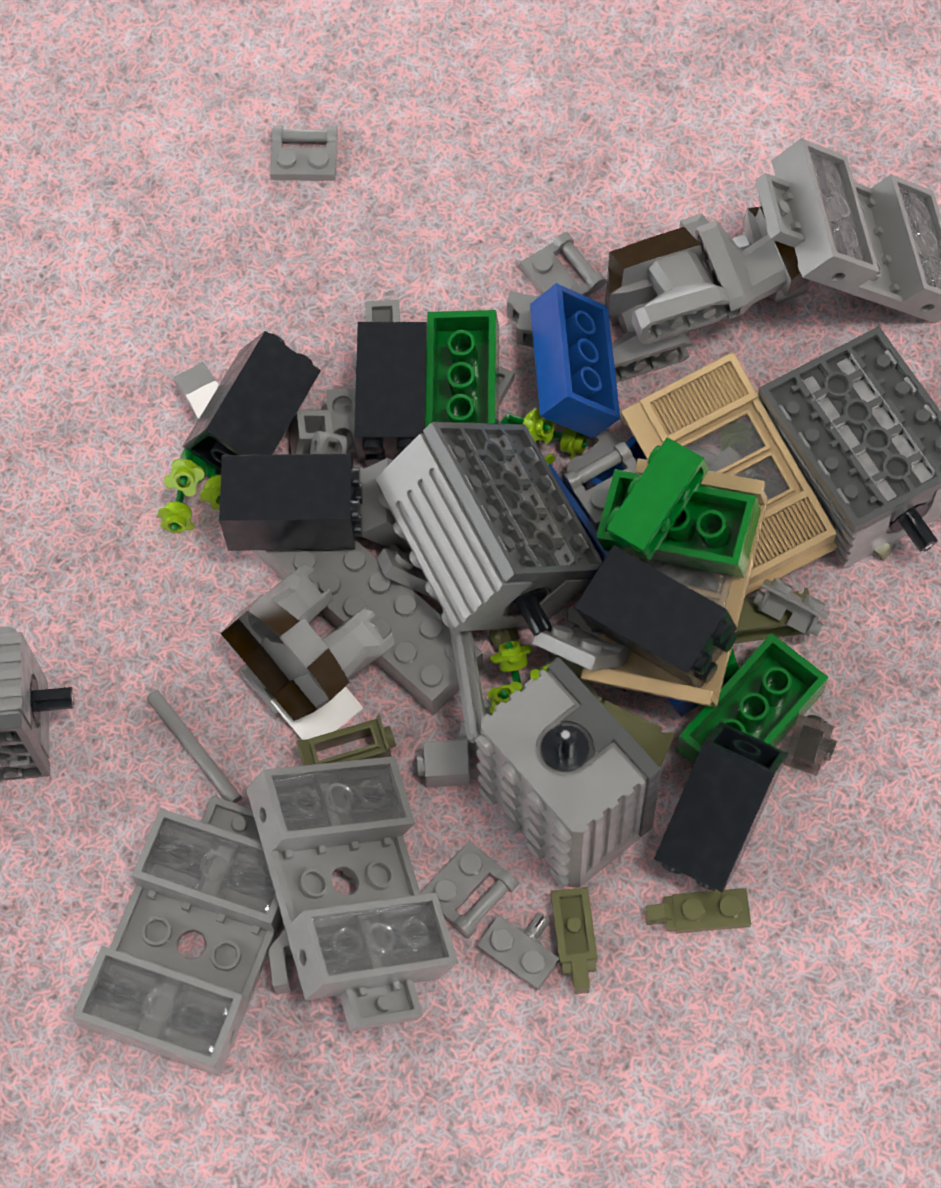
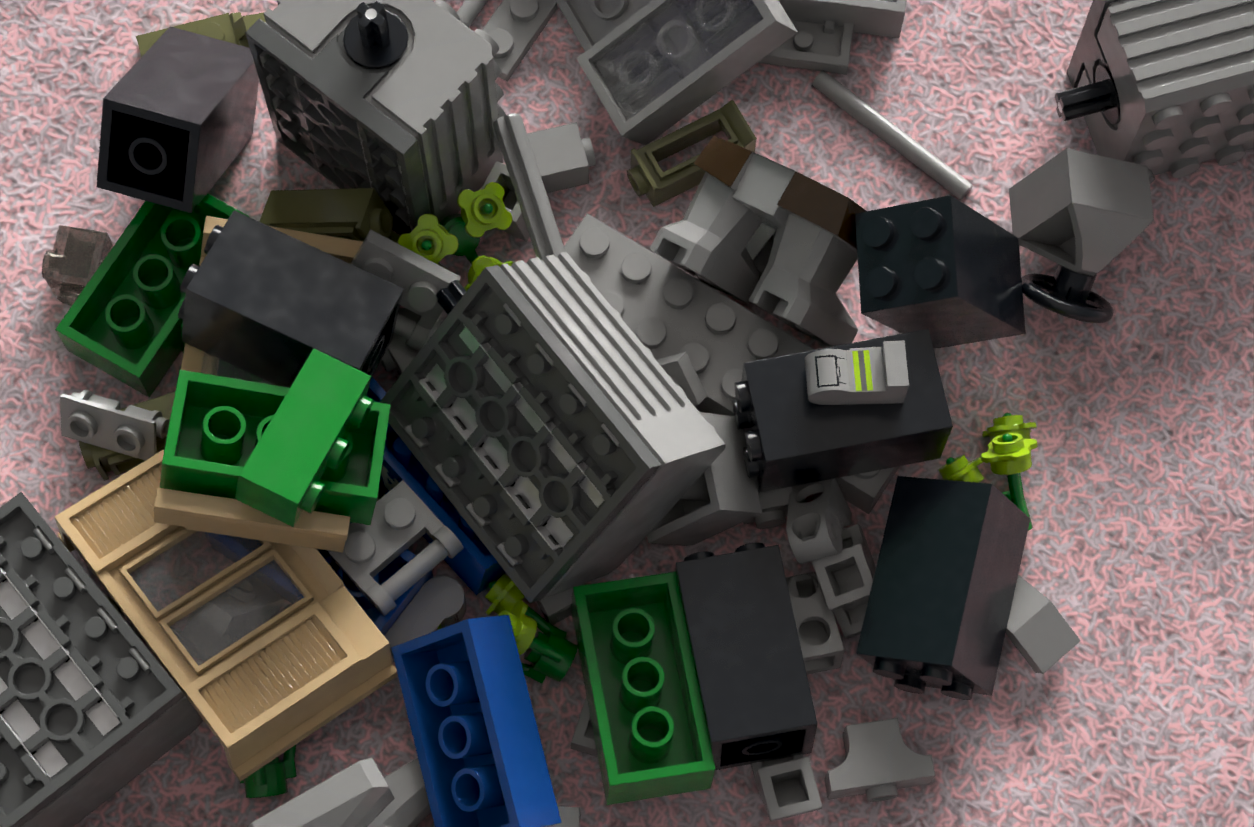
camera: 165 degrees right, 5 degrees up
none -> light grey leg [804,340,909,405]
none -> light grey brick [824,718,935,802]
none -> black brick [855,195,1026,348]
none -> light grey piece [1009,148,1154,323]

